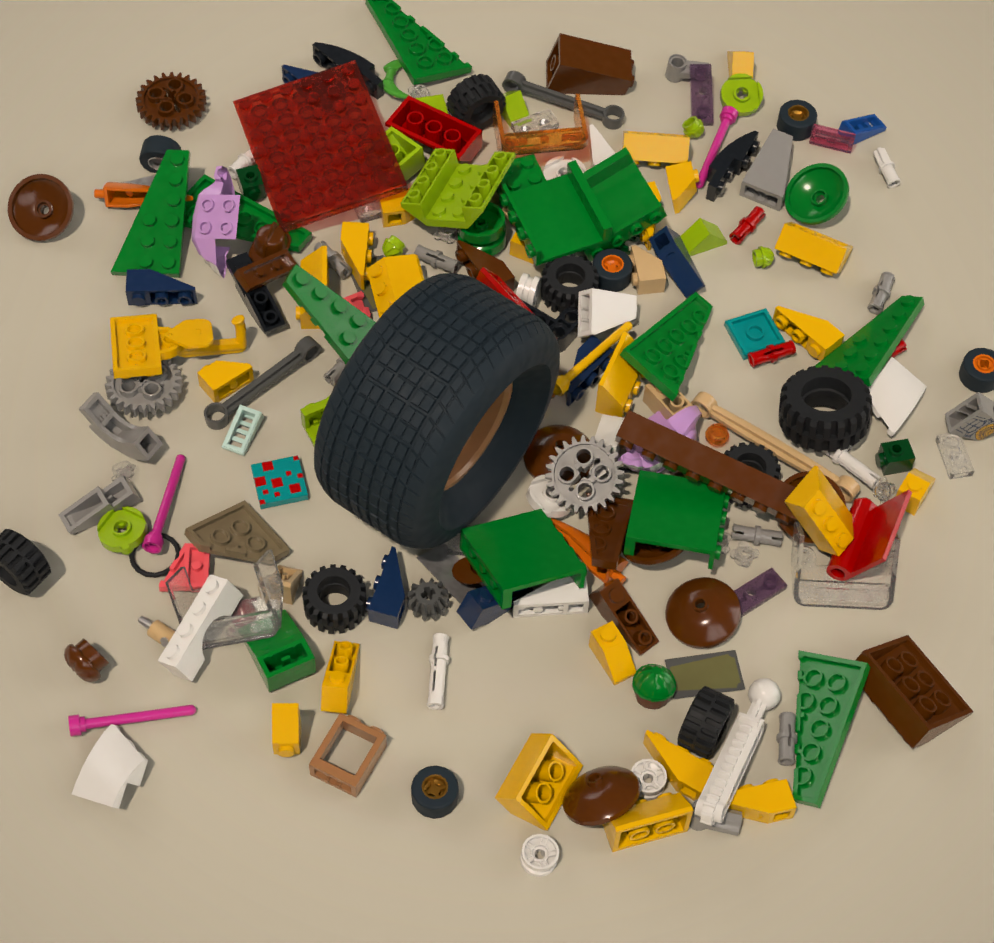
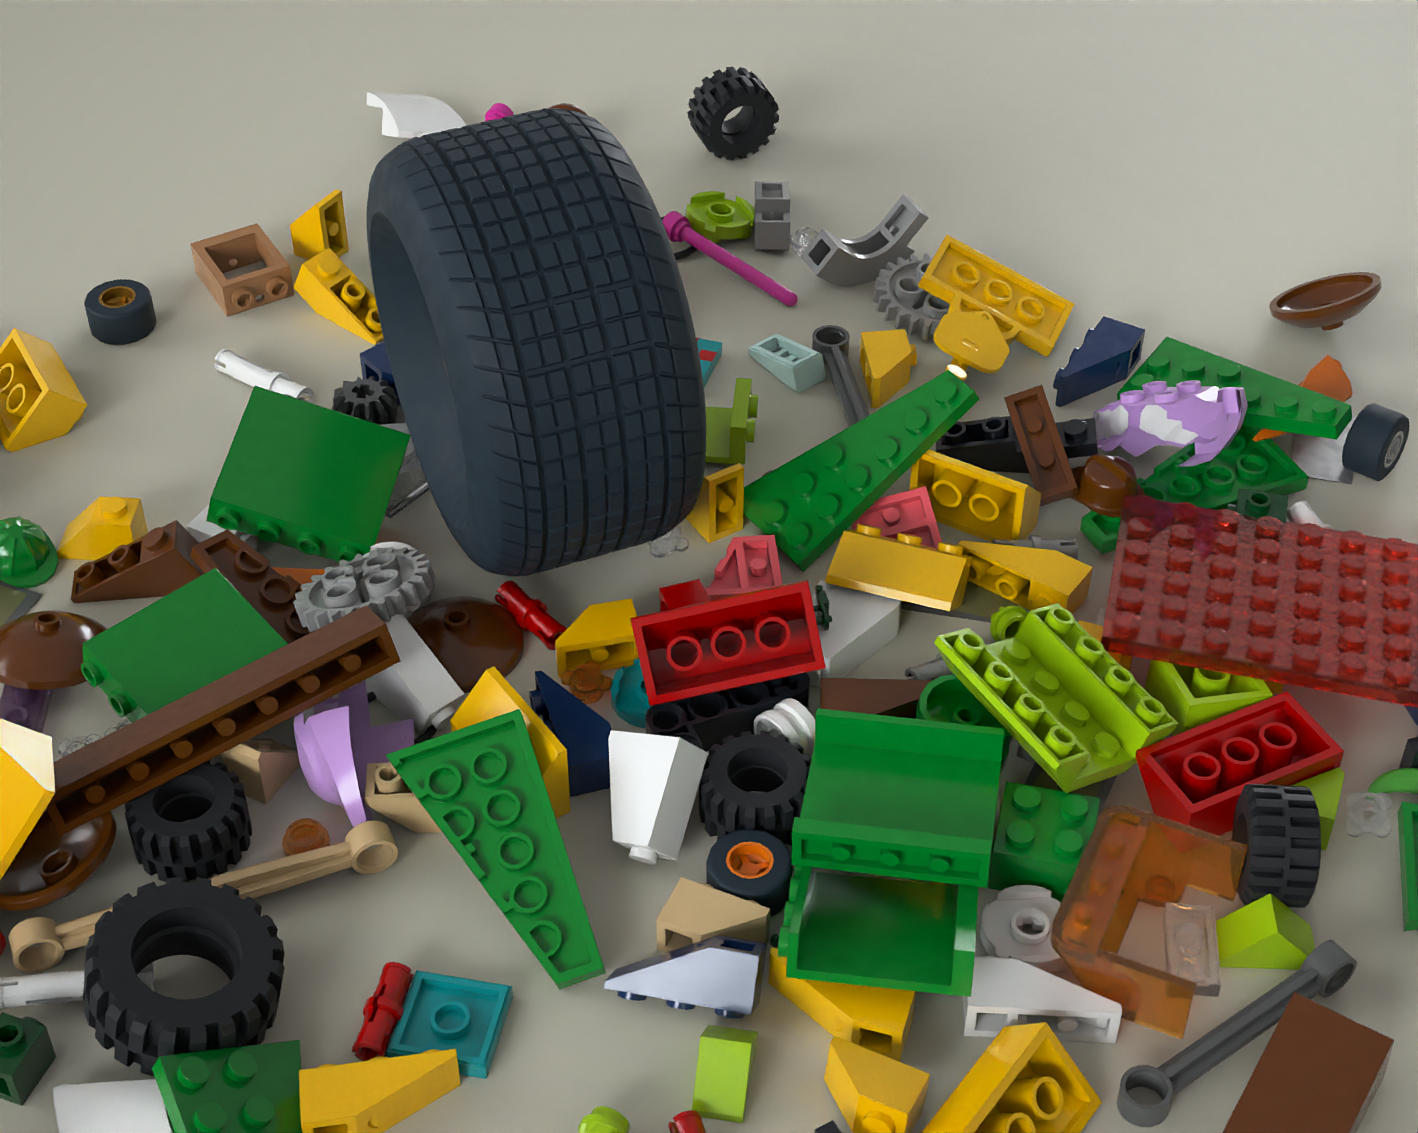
camera: 125 degrees right, 15 degrees down
yellow piece [553,321,633,396] -> none

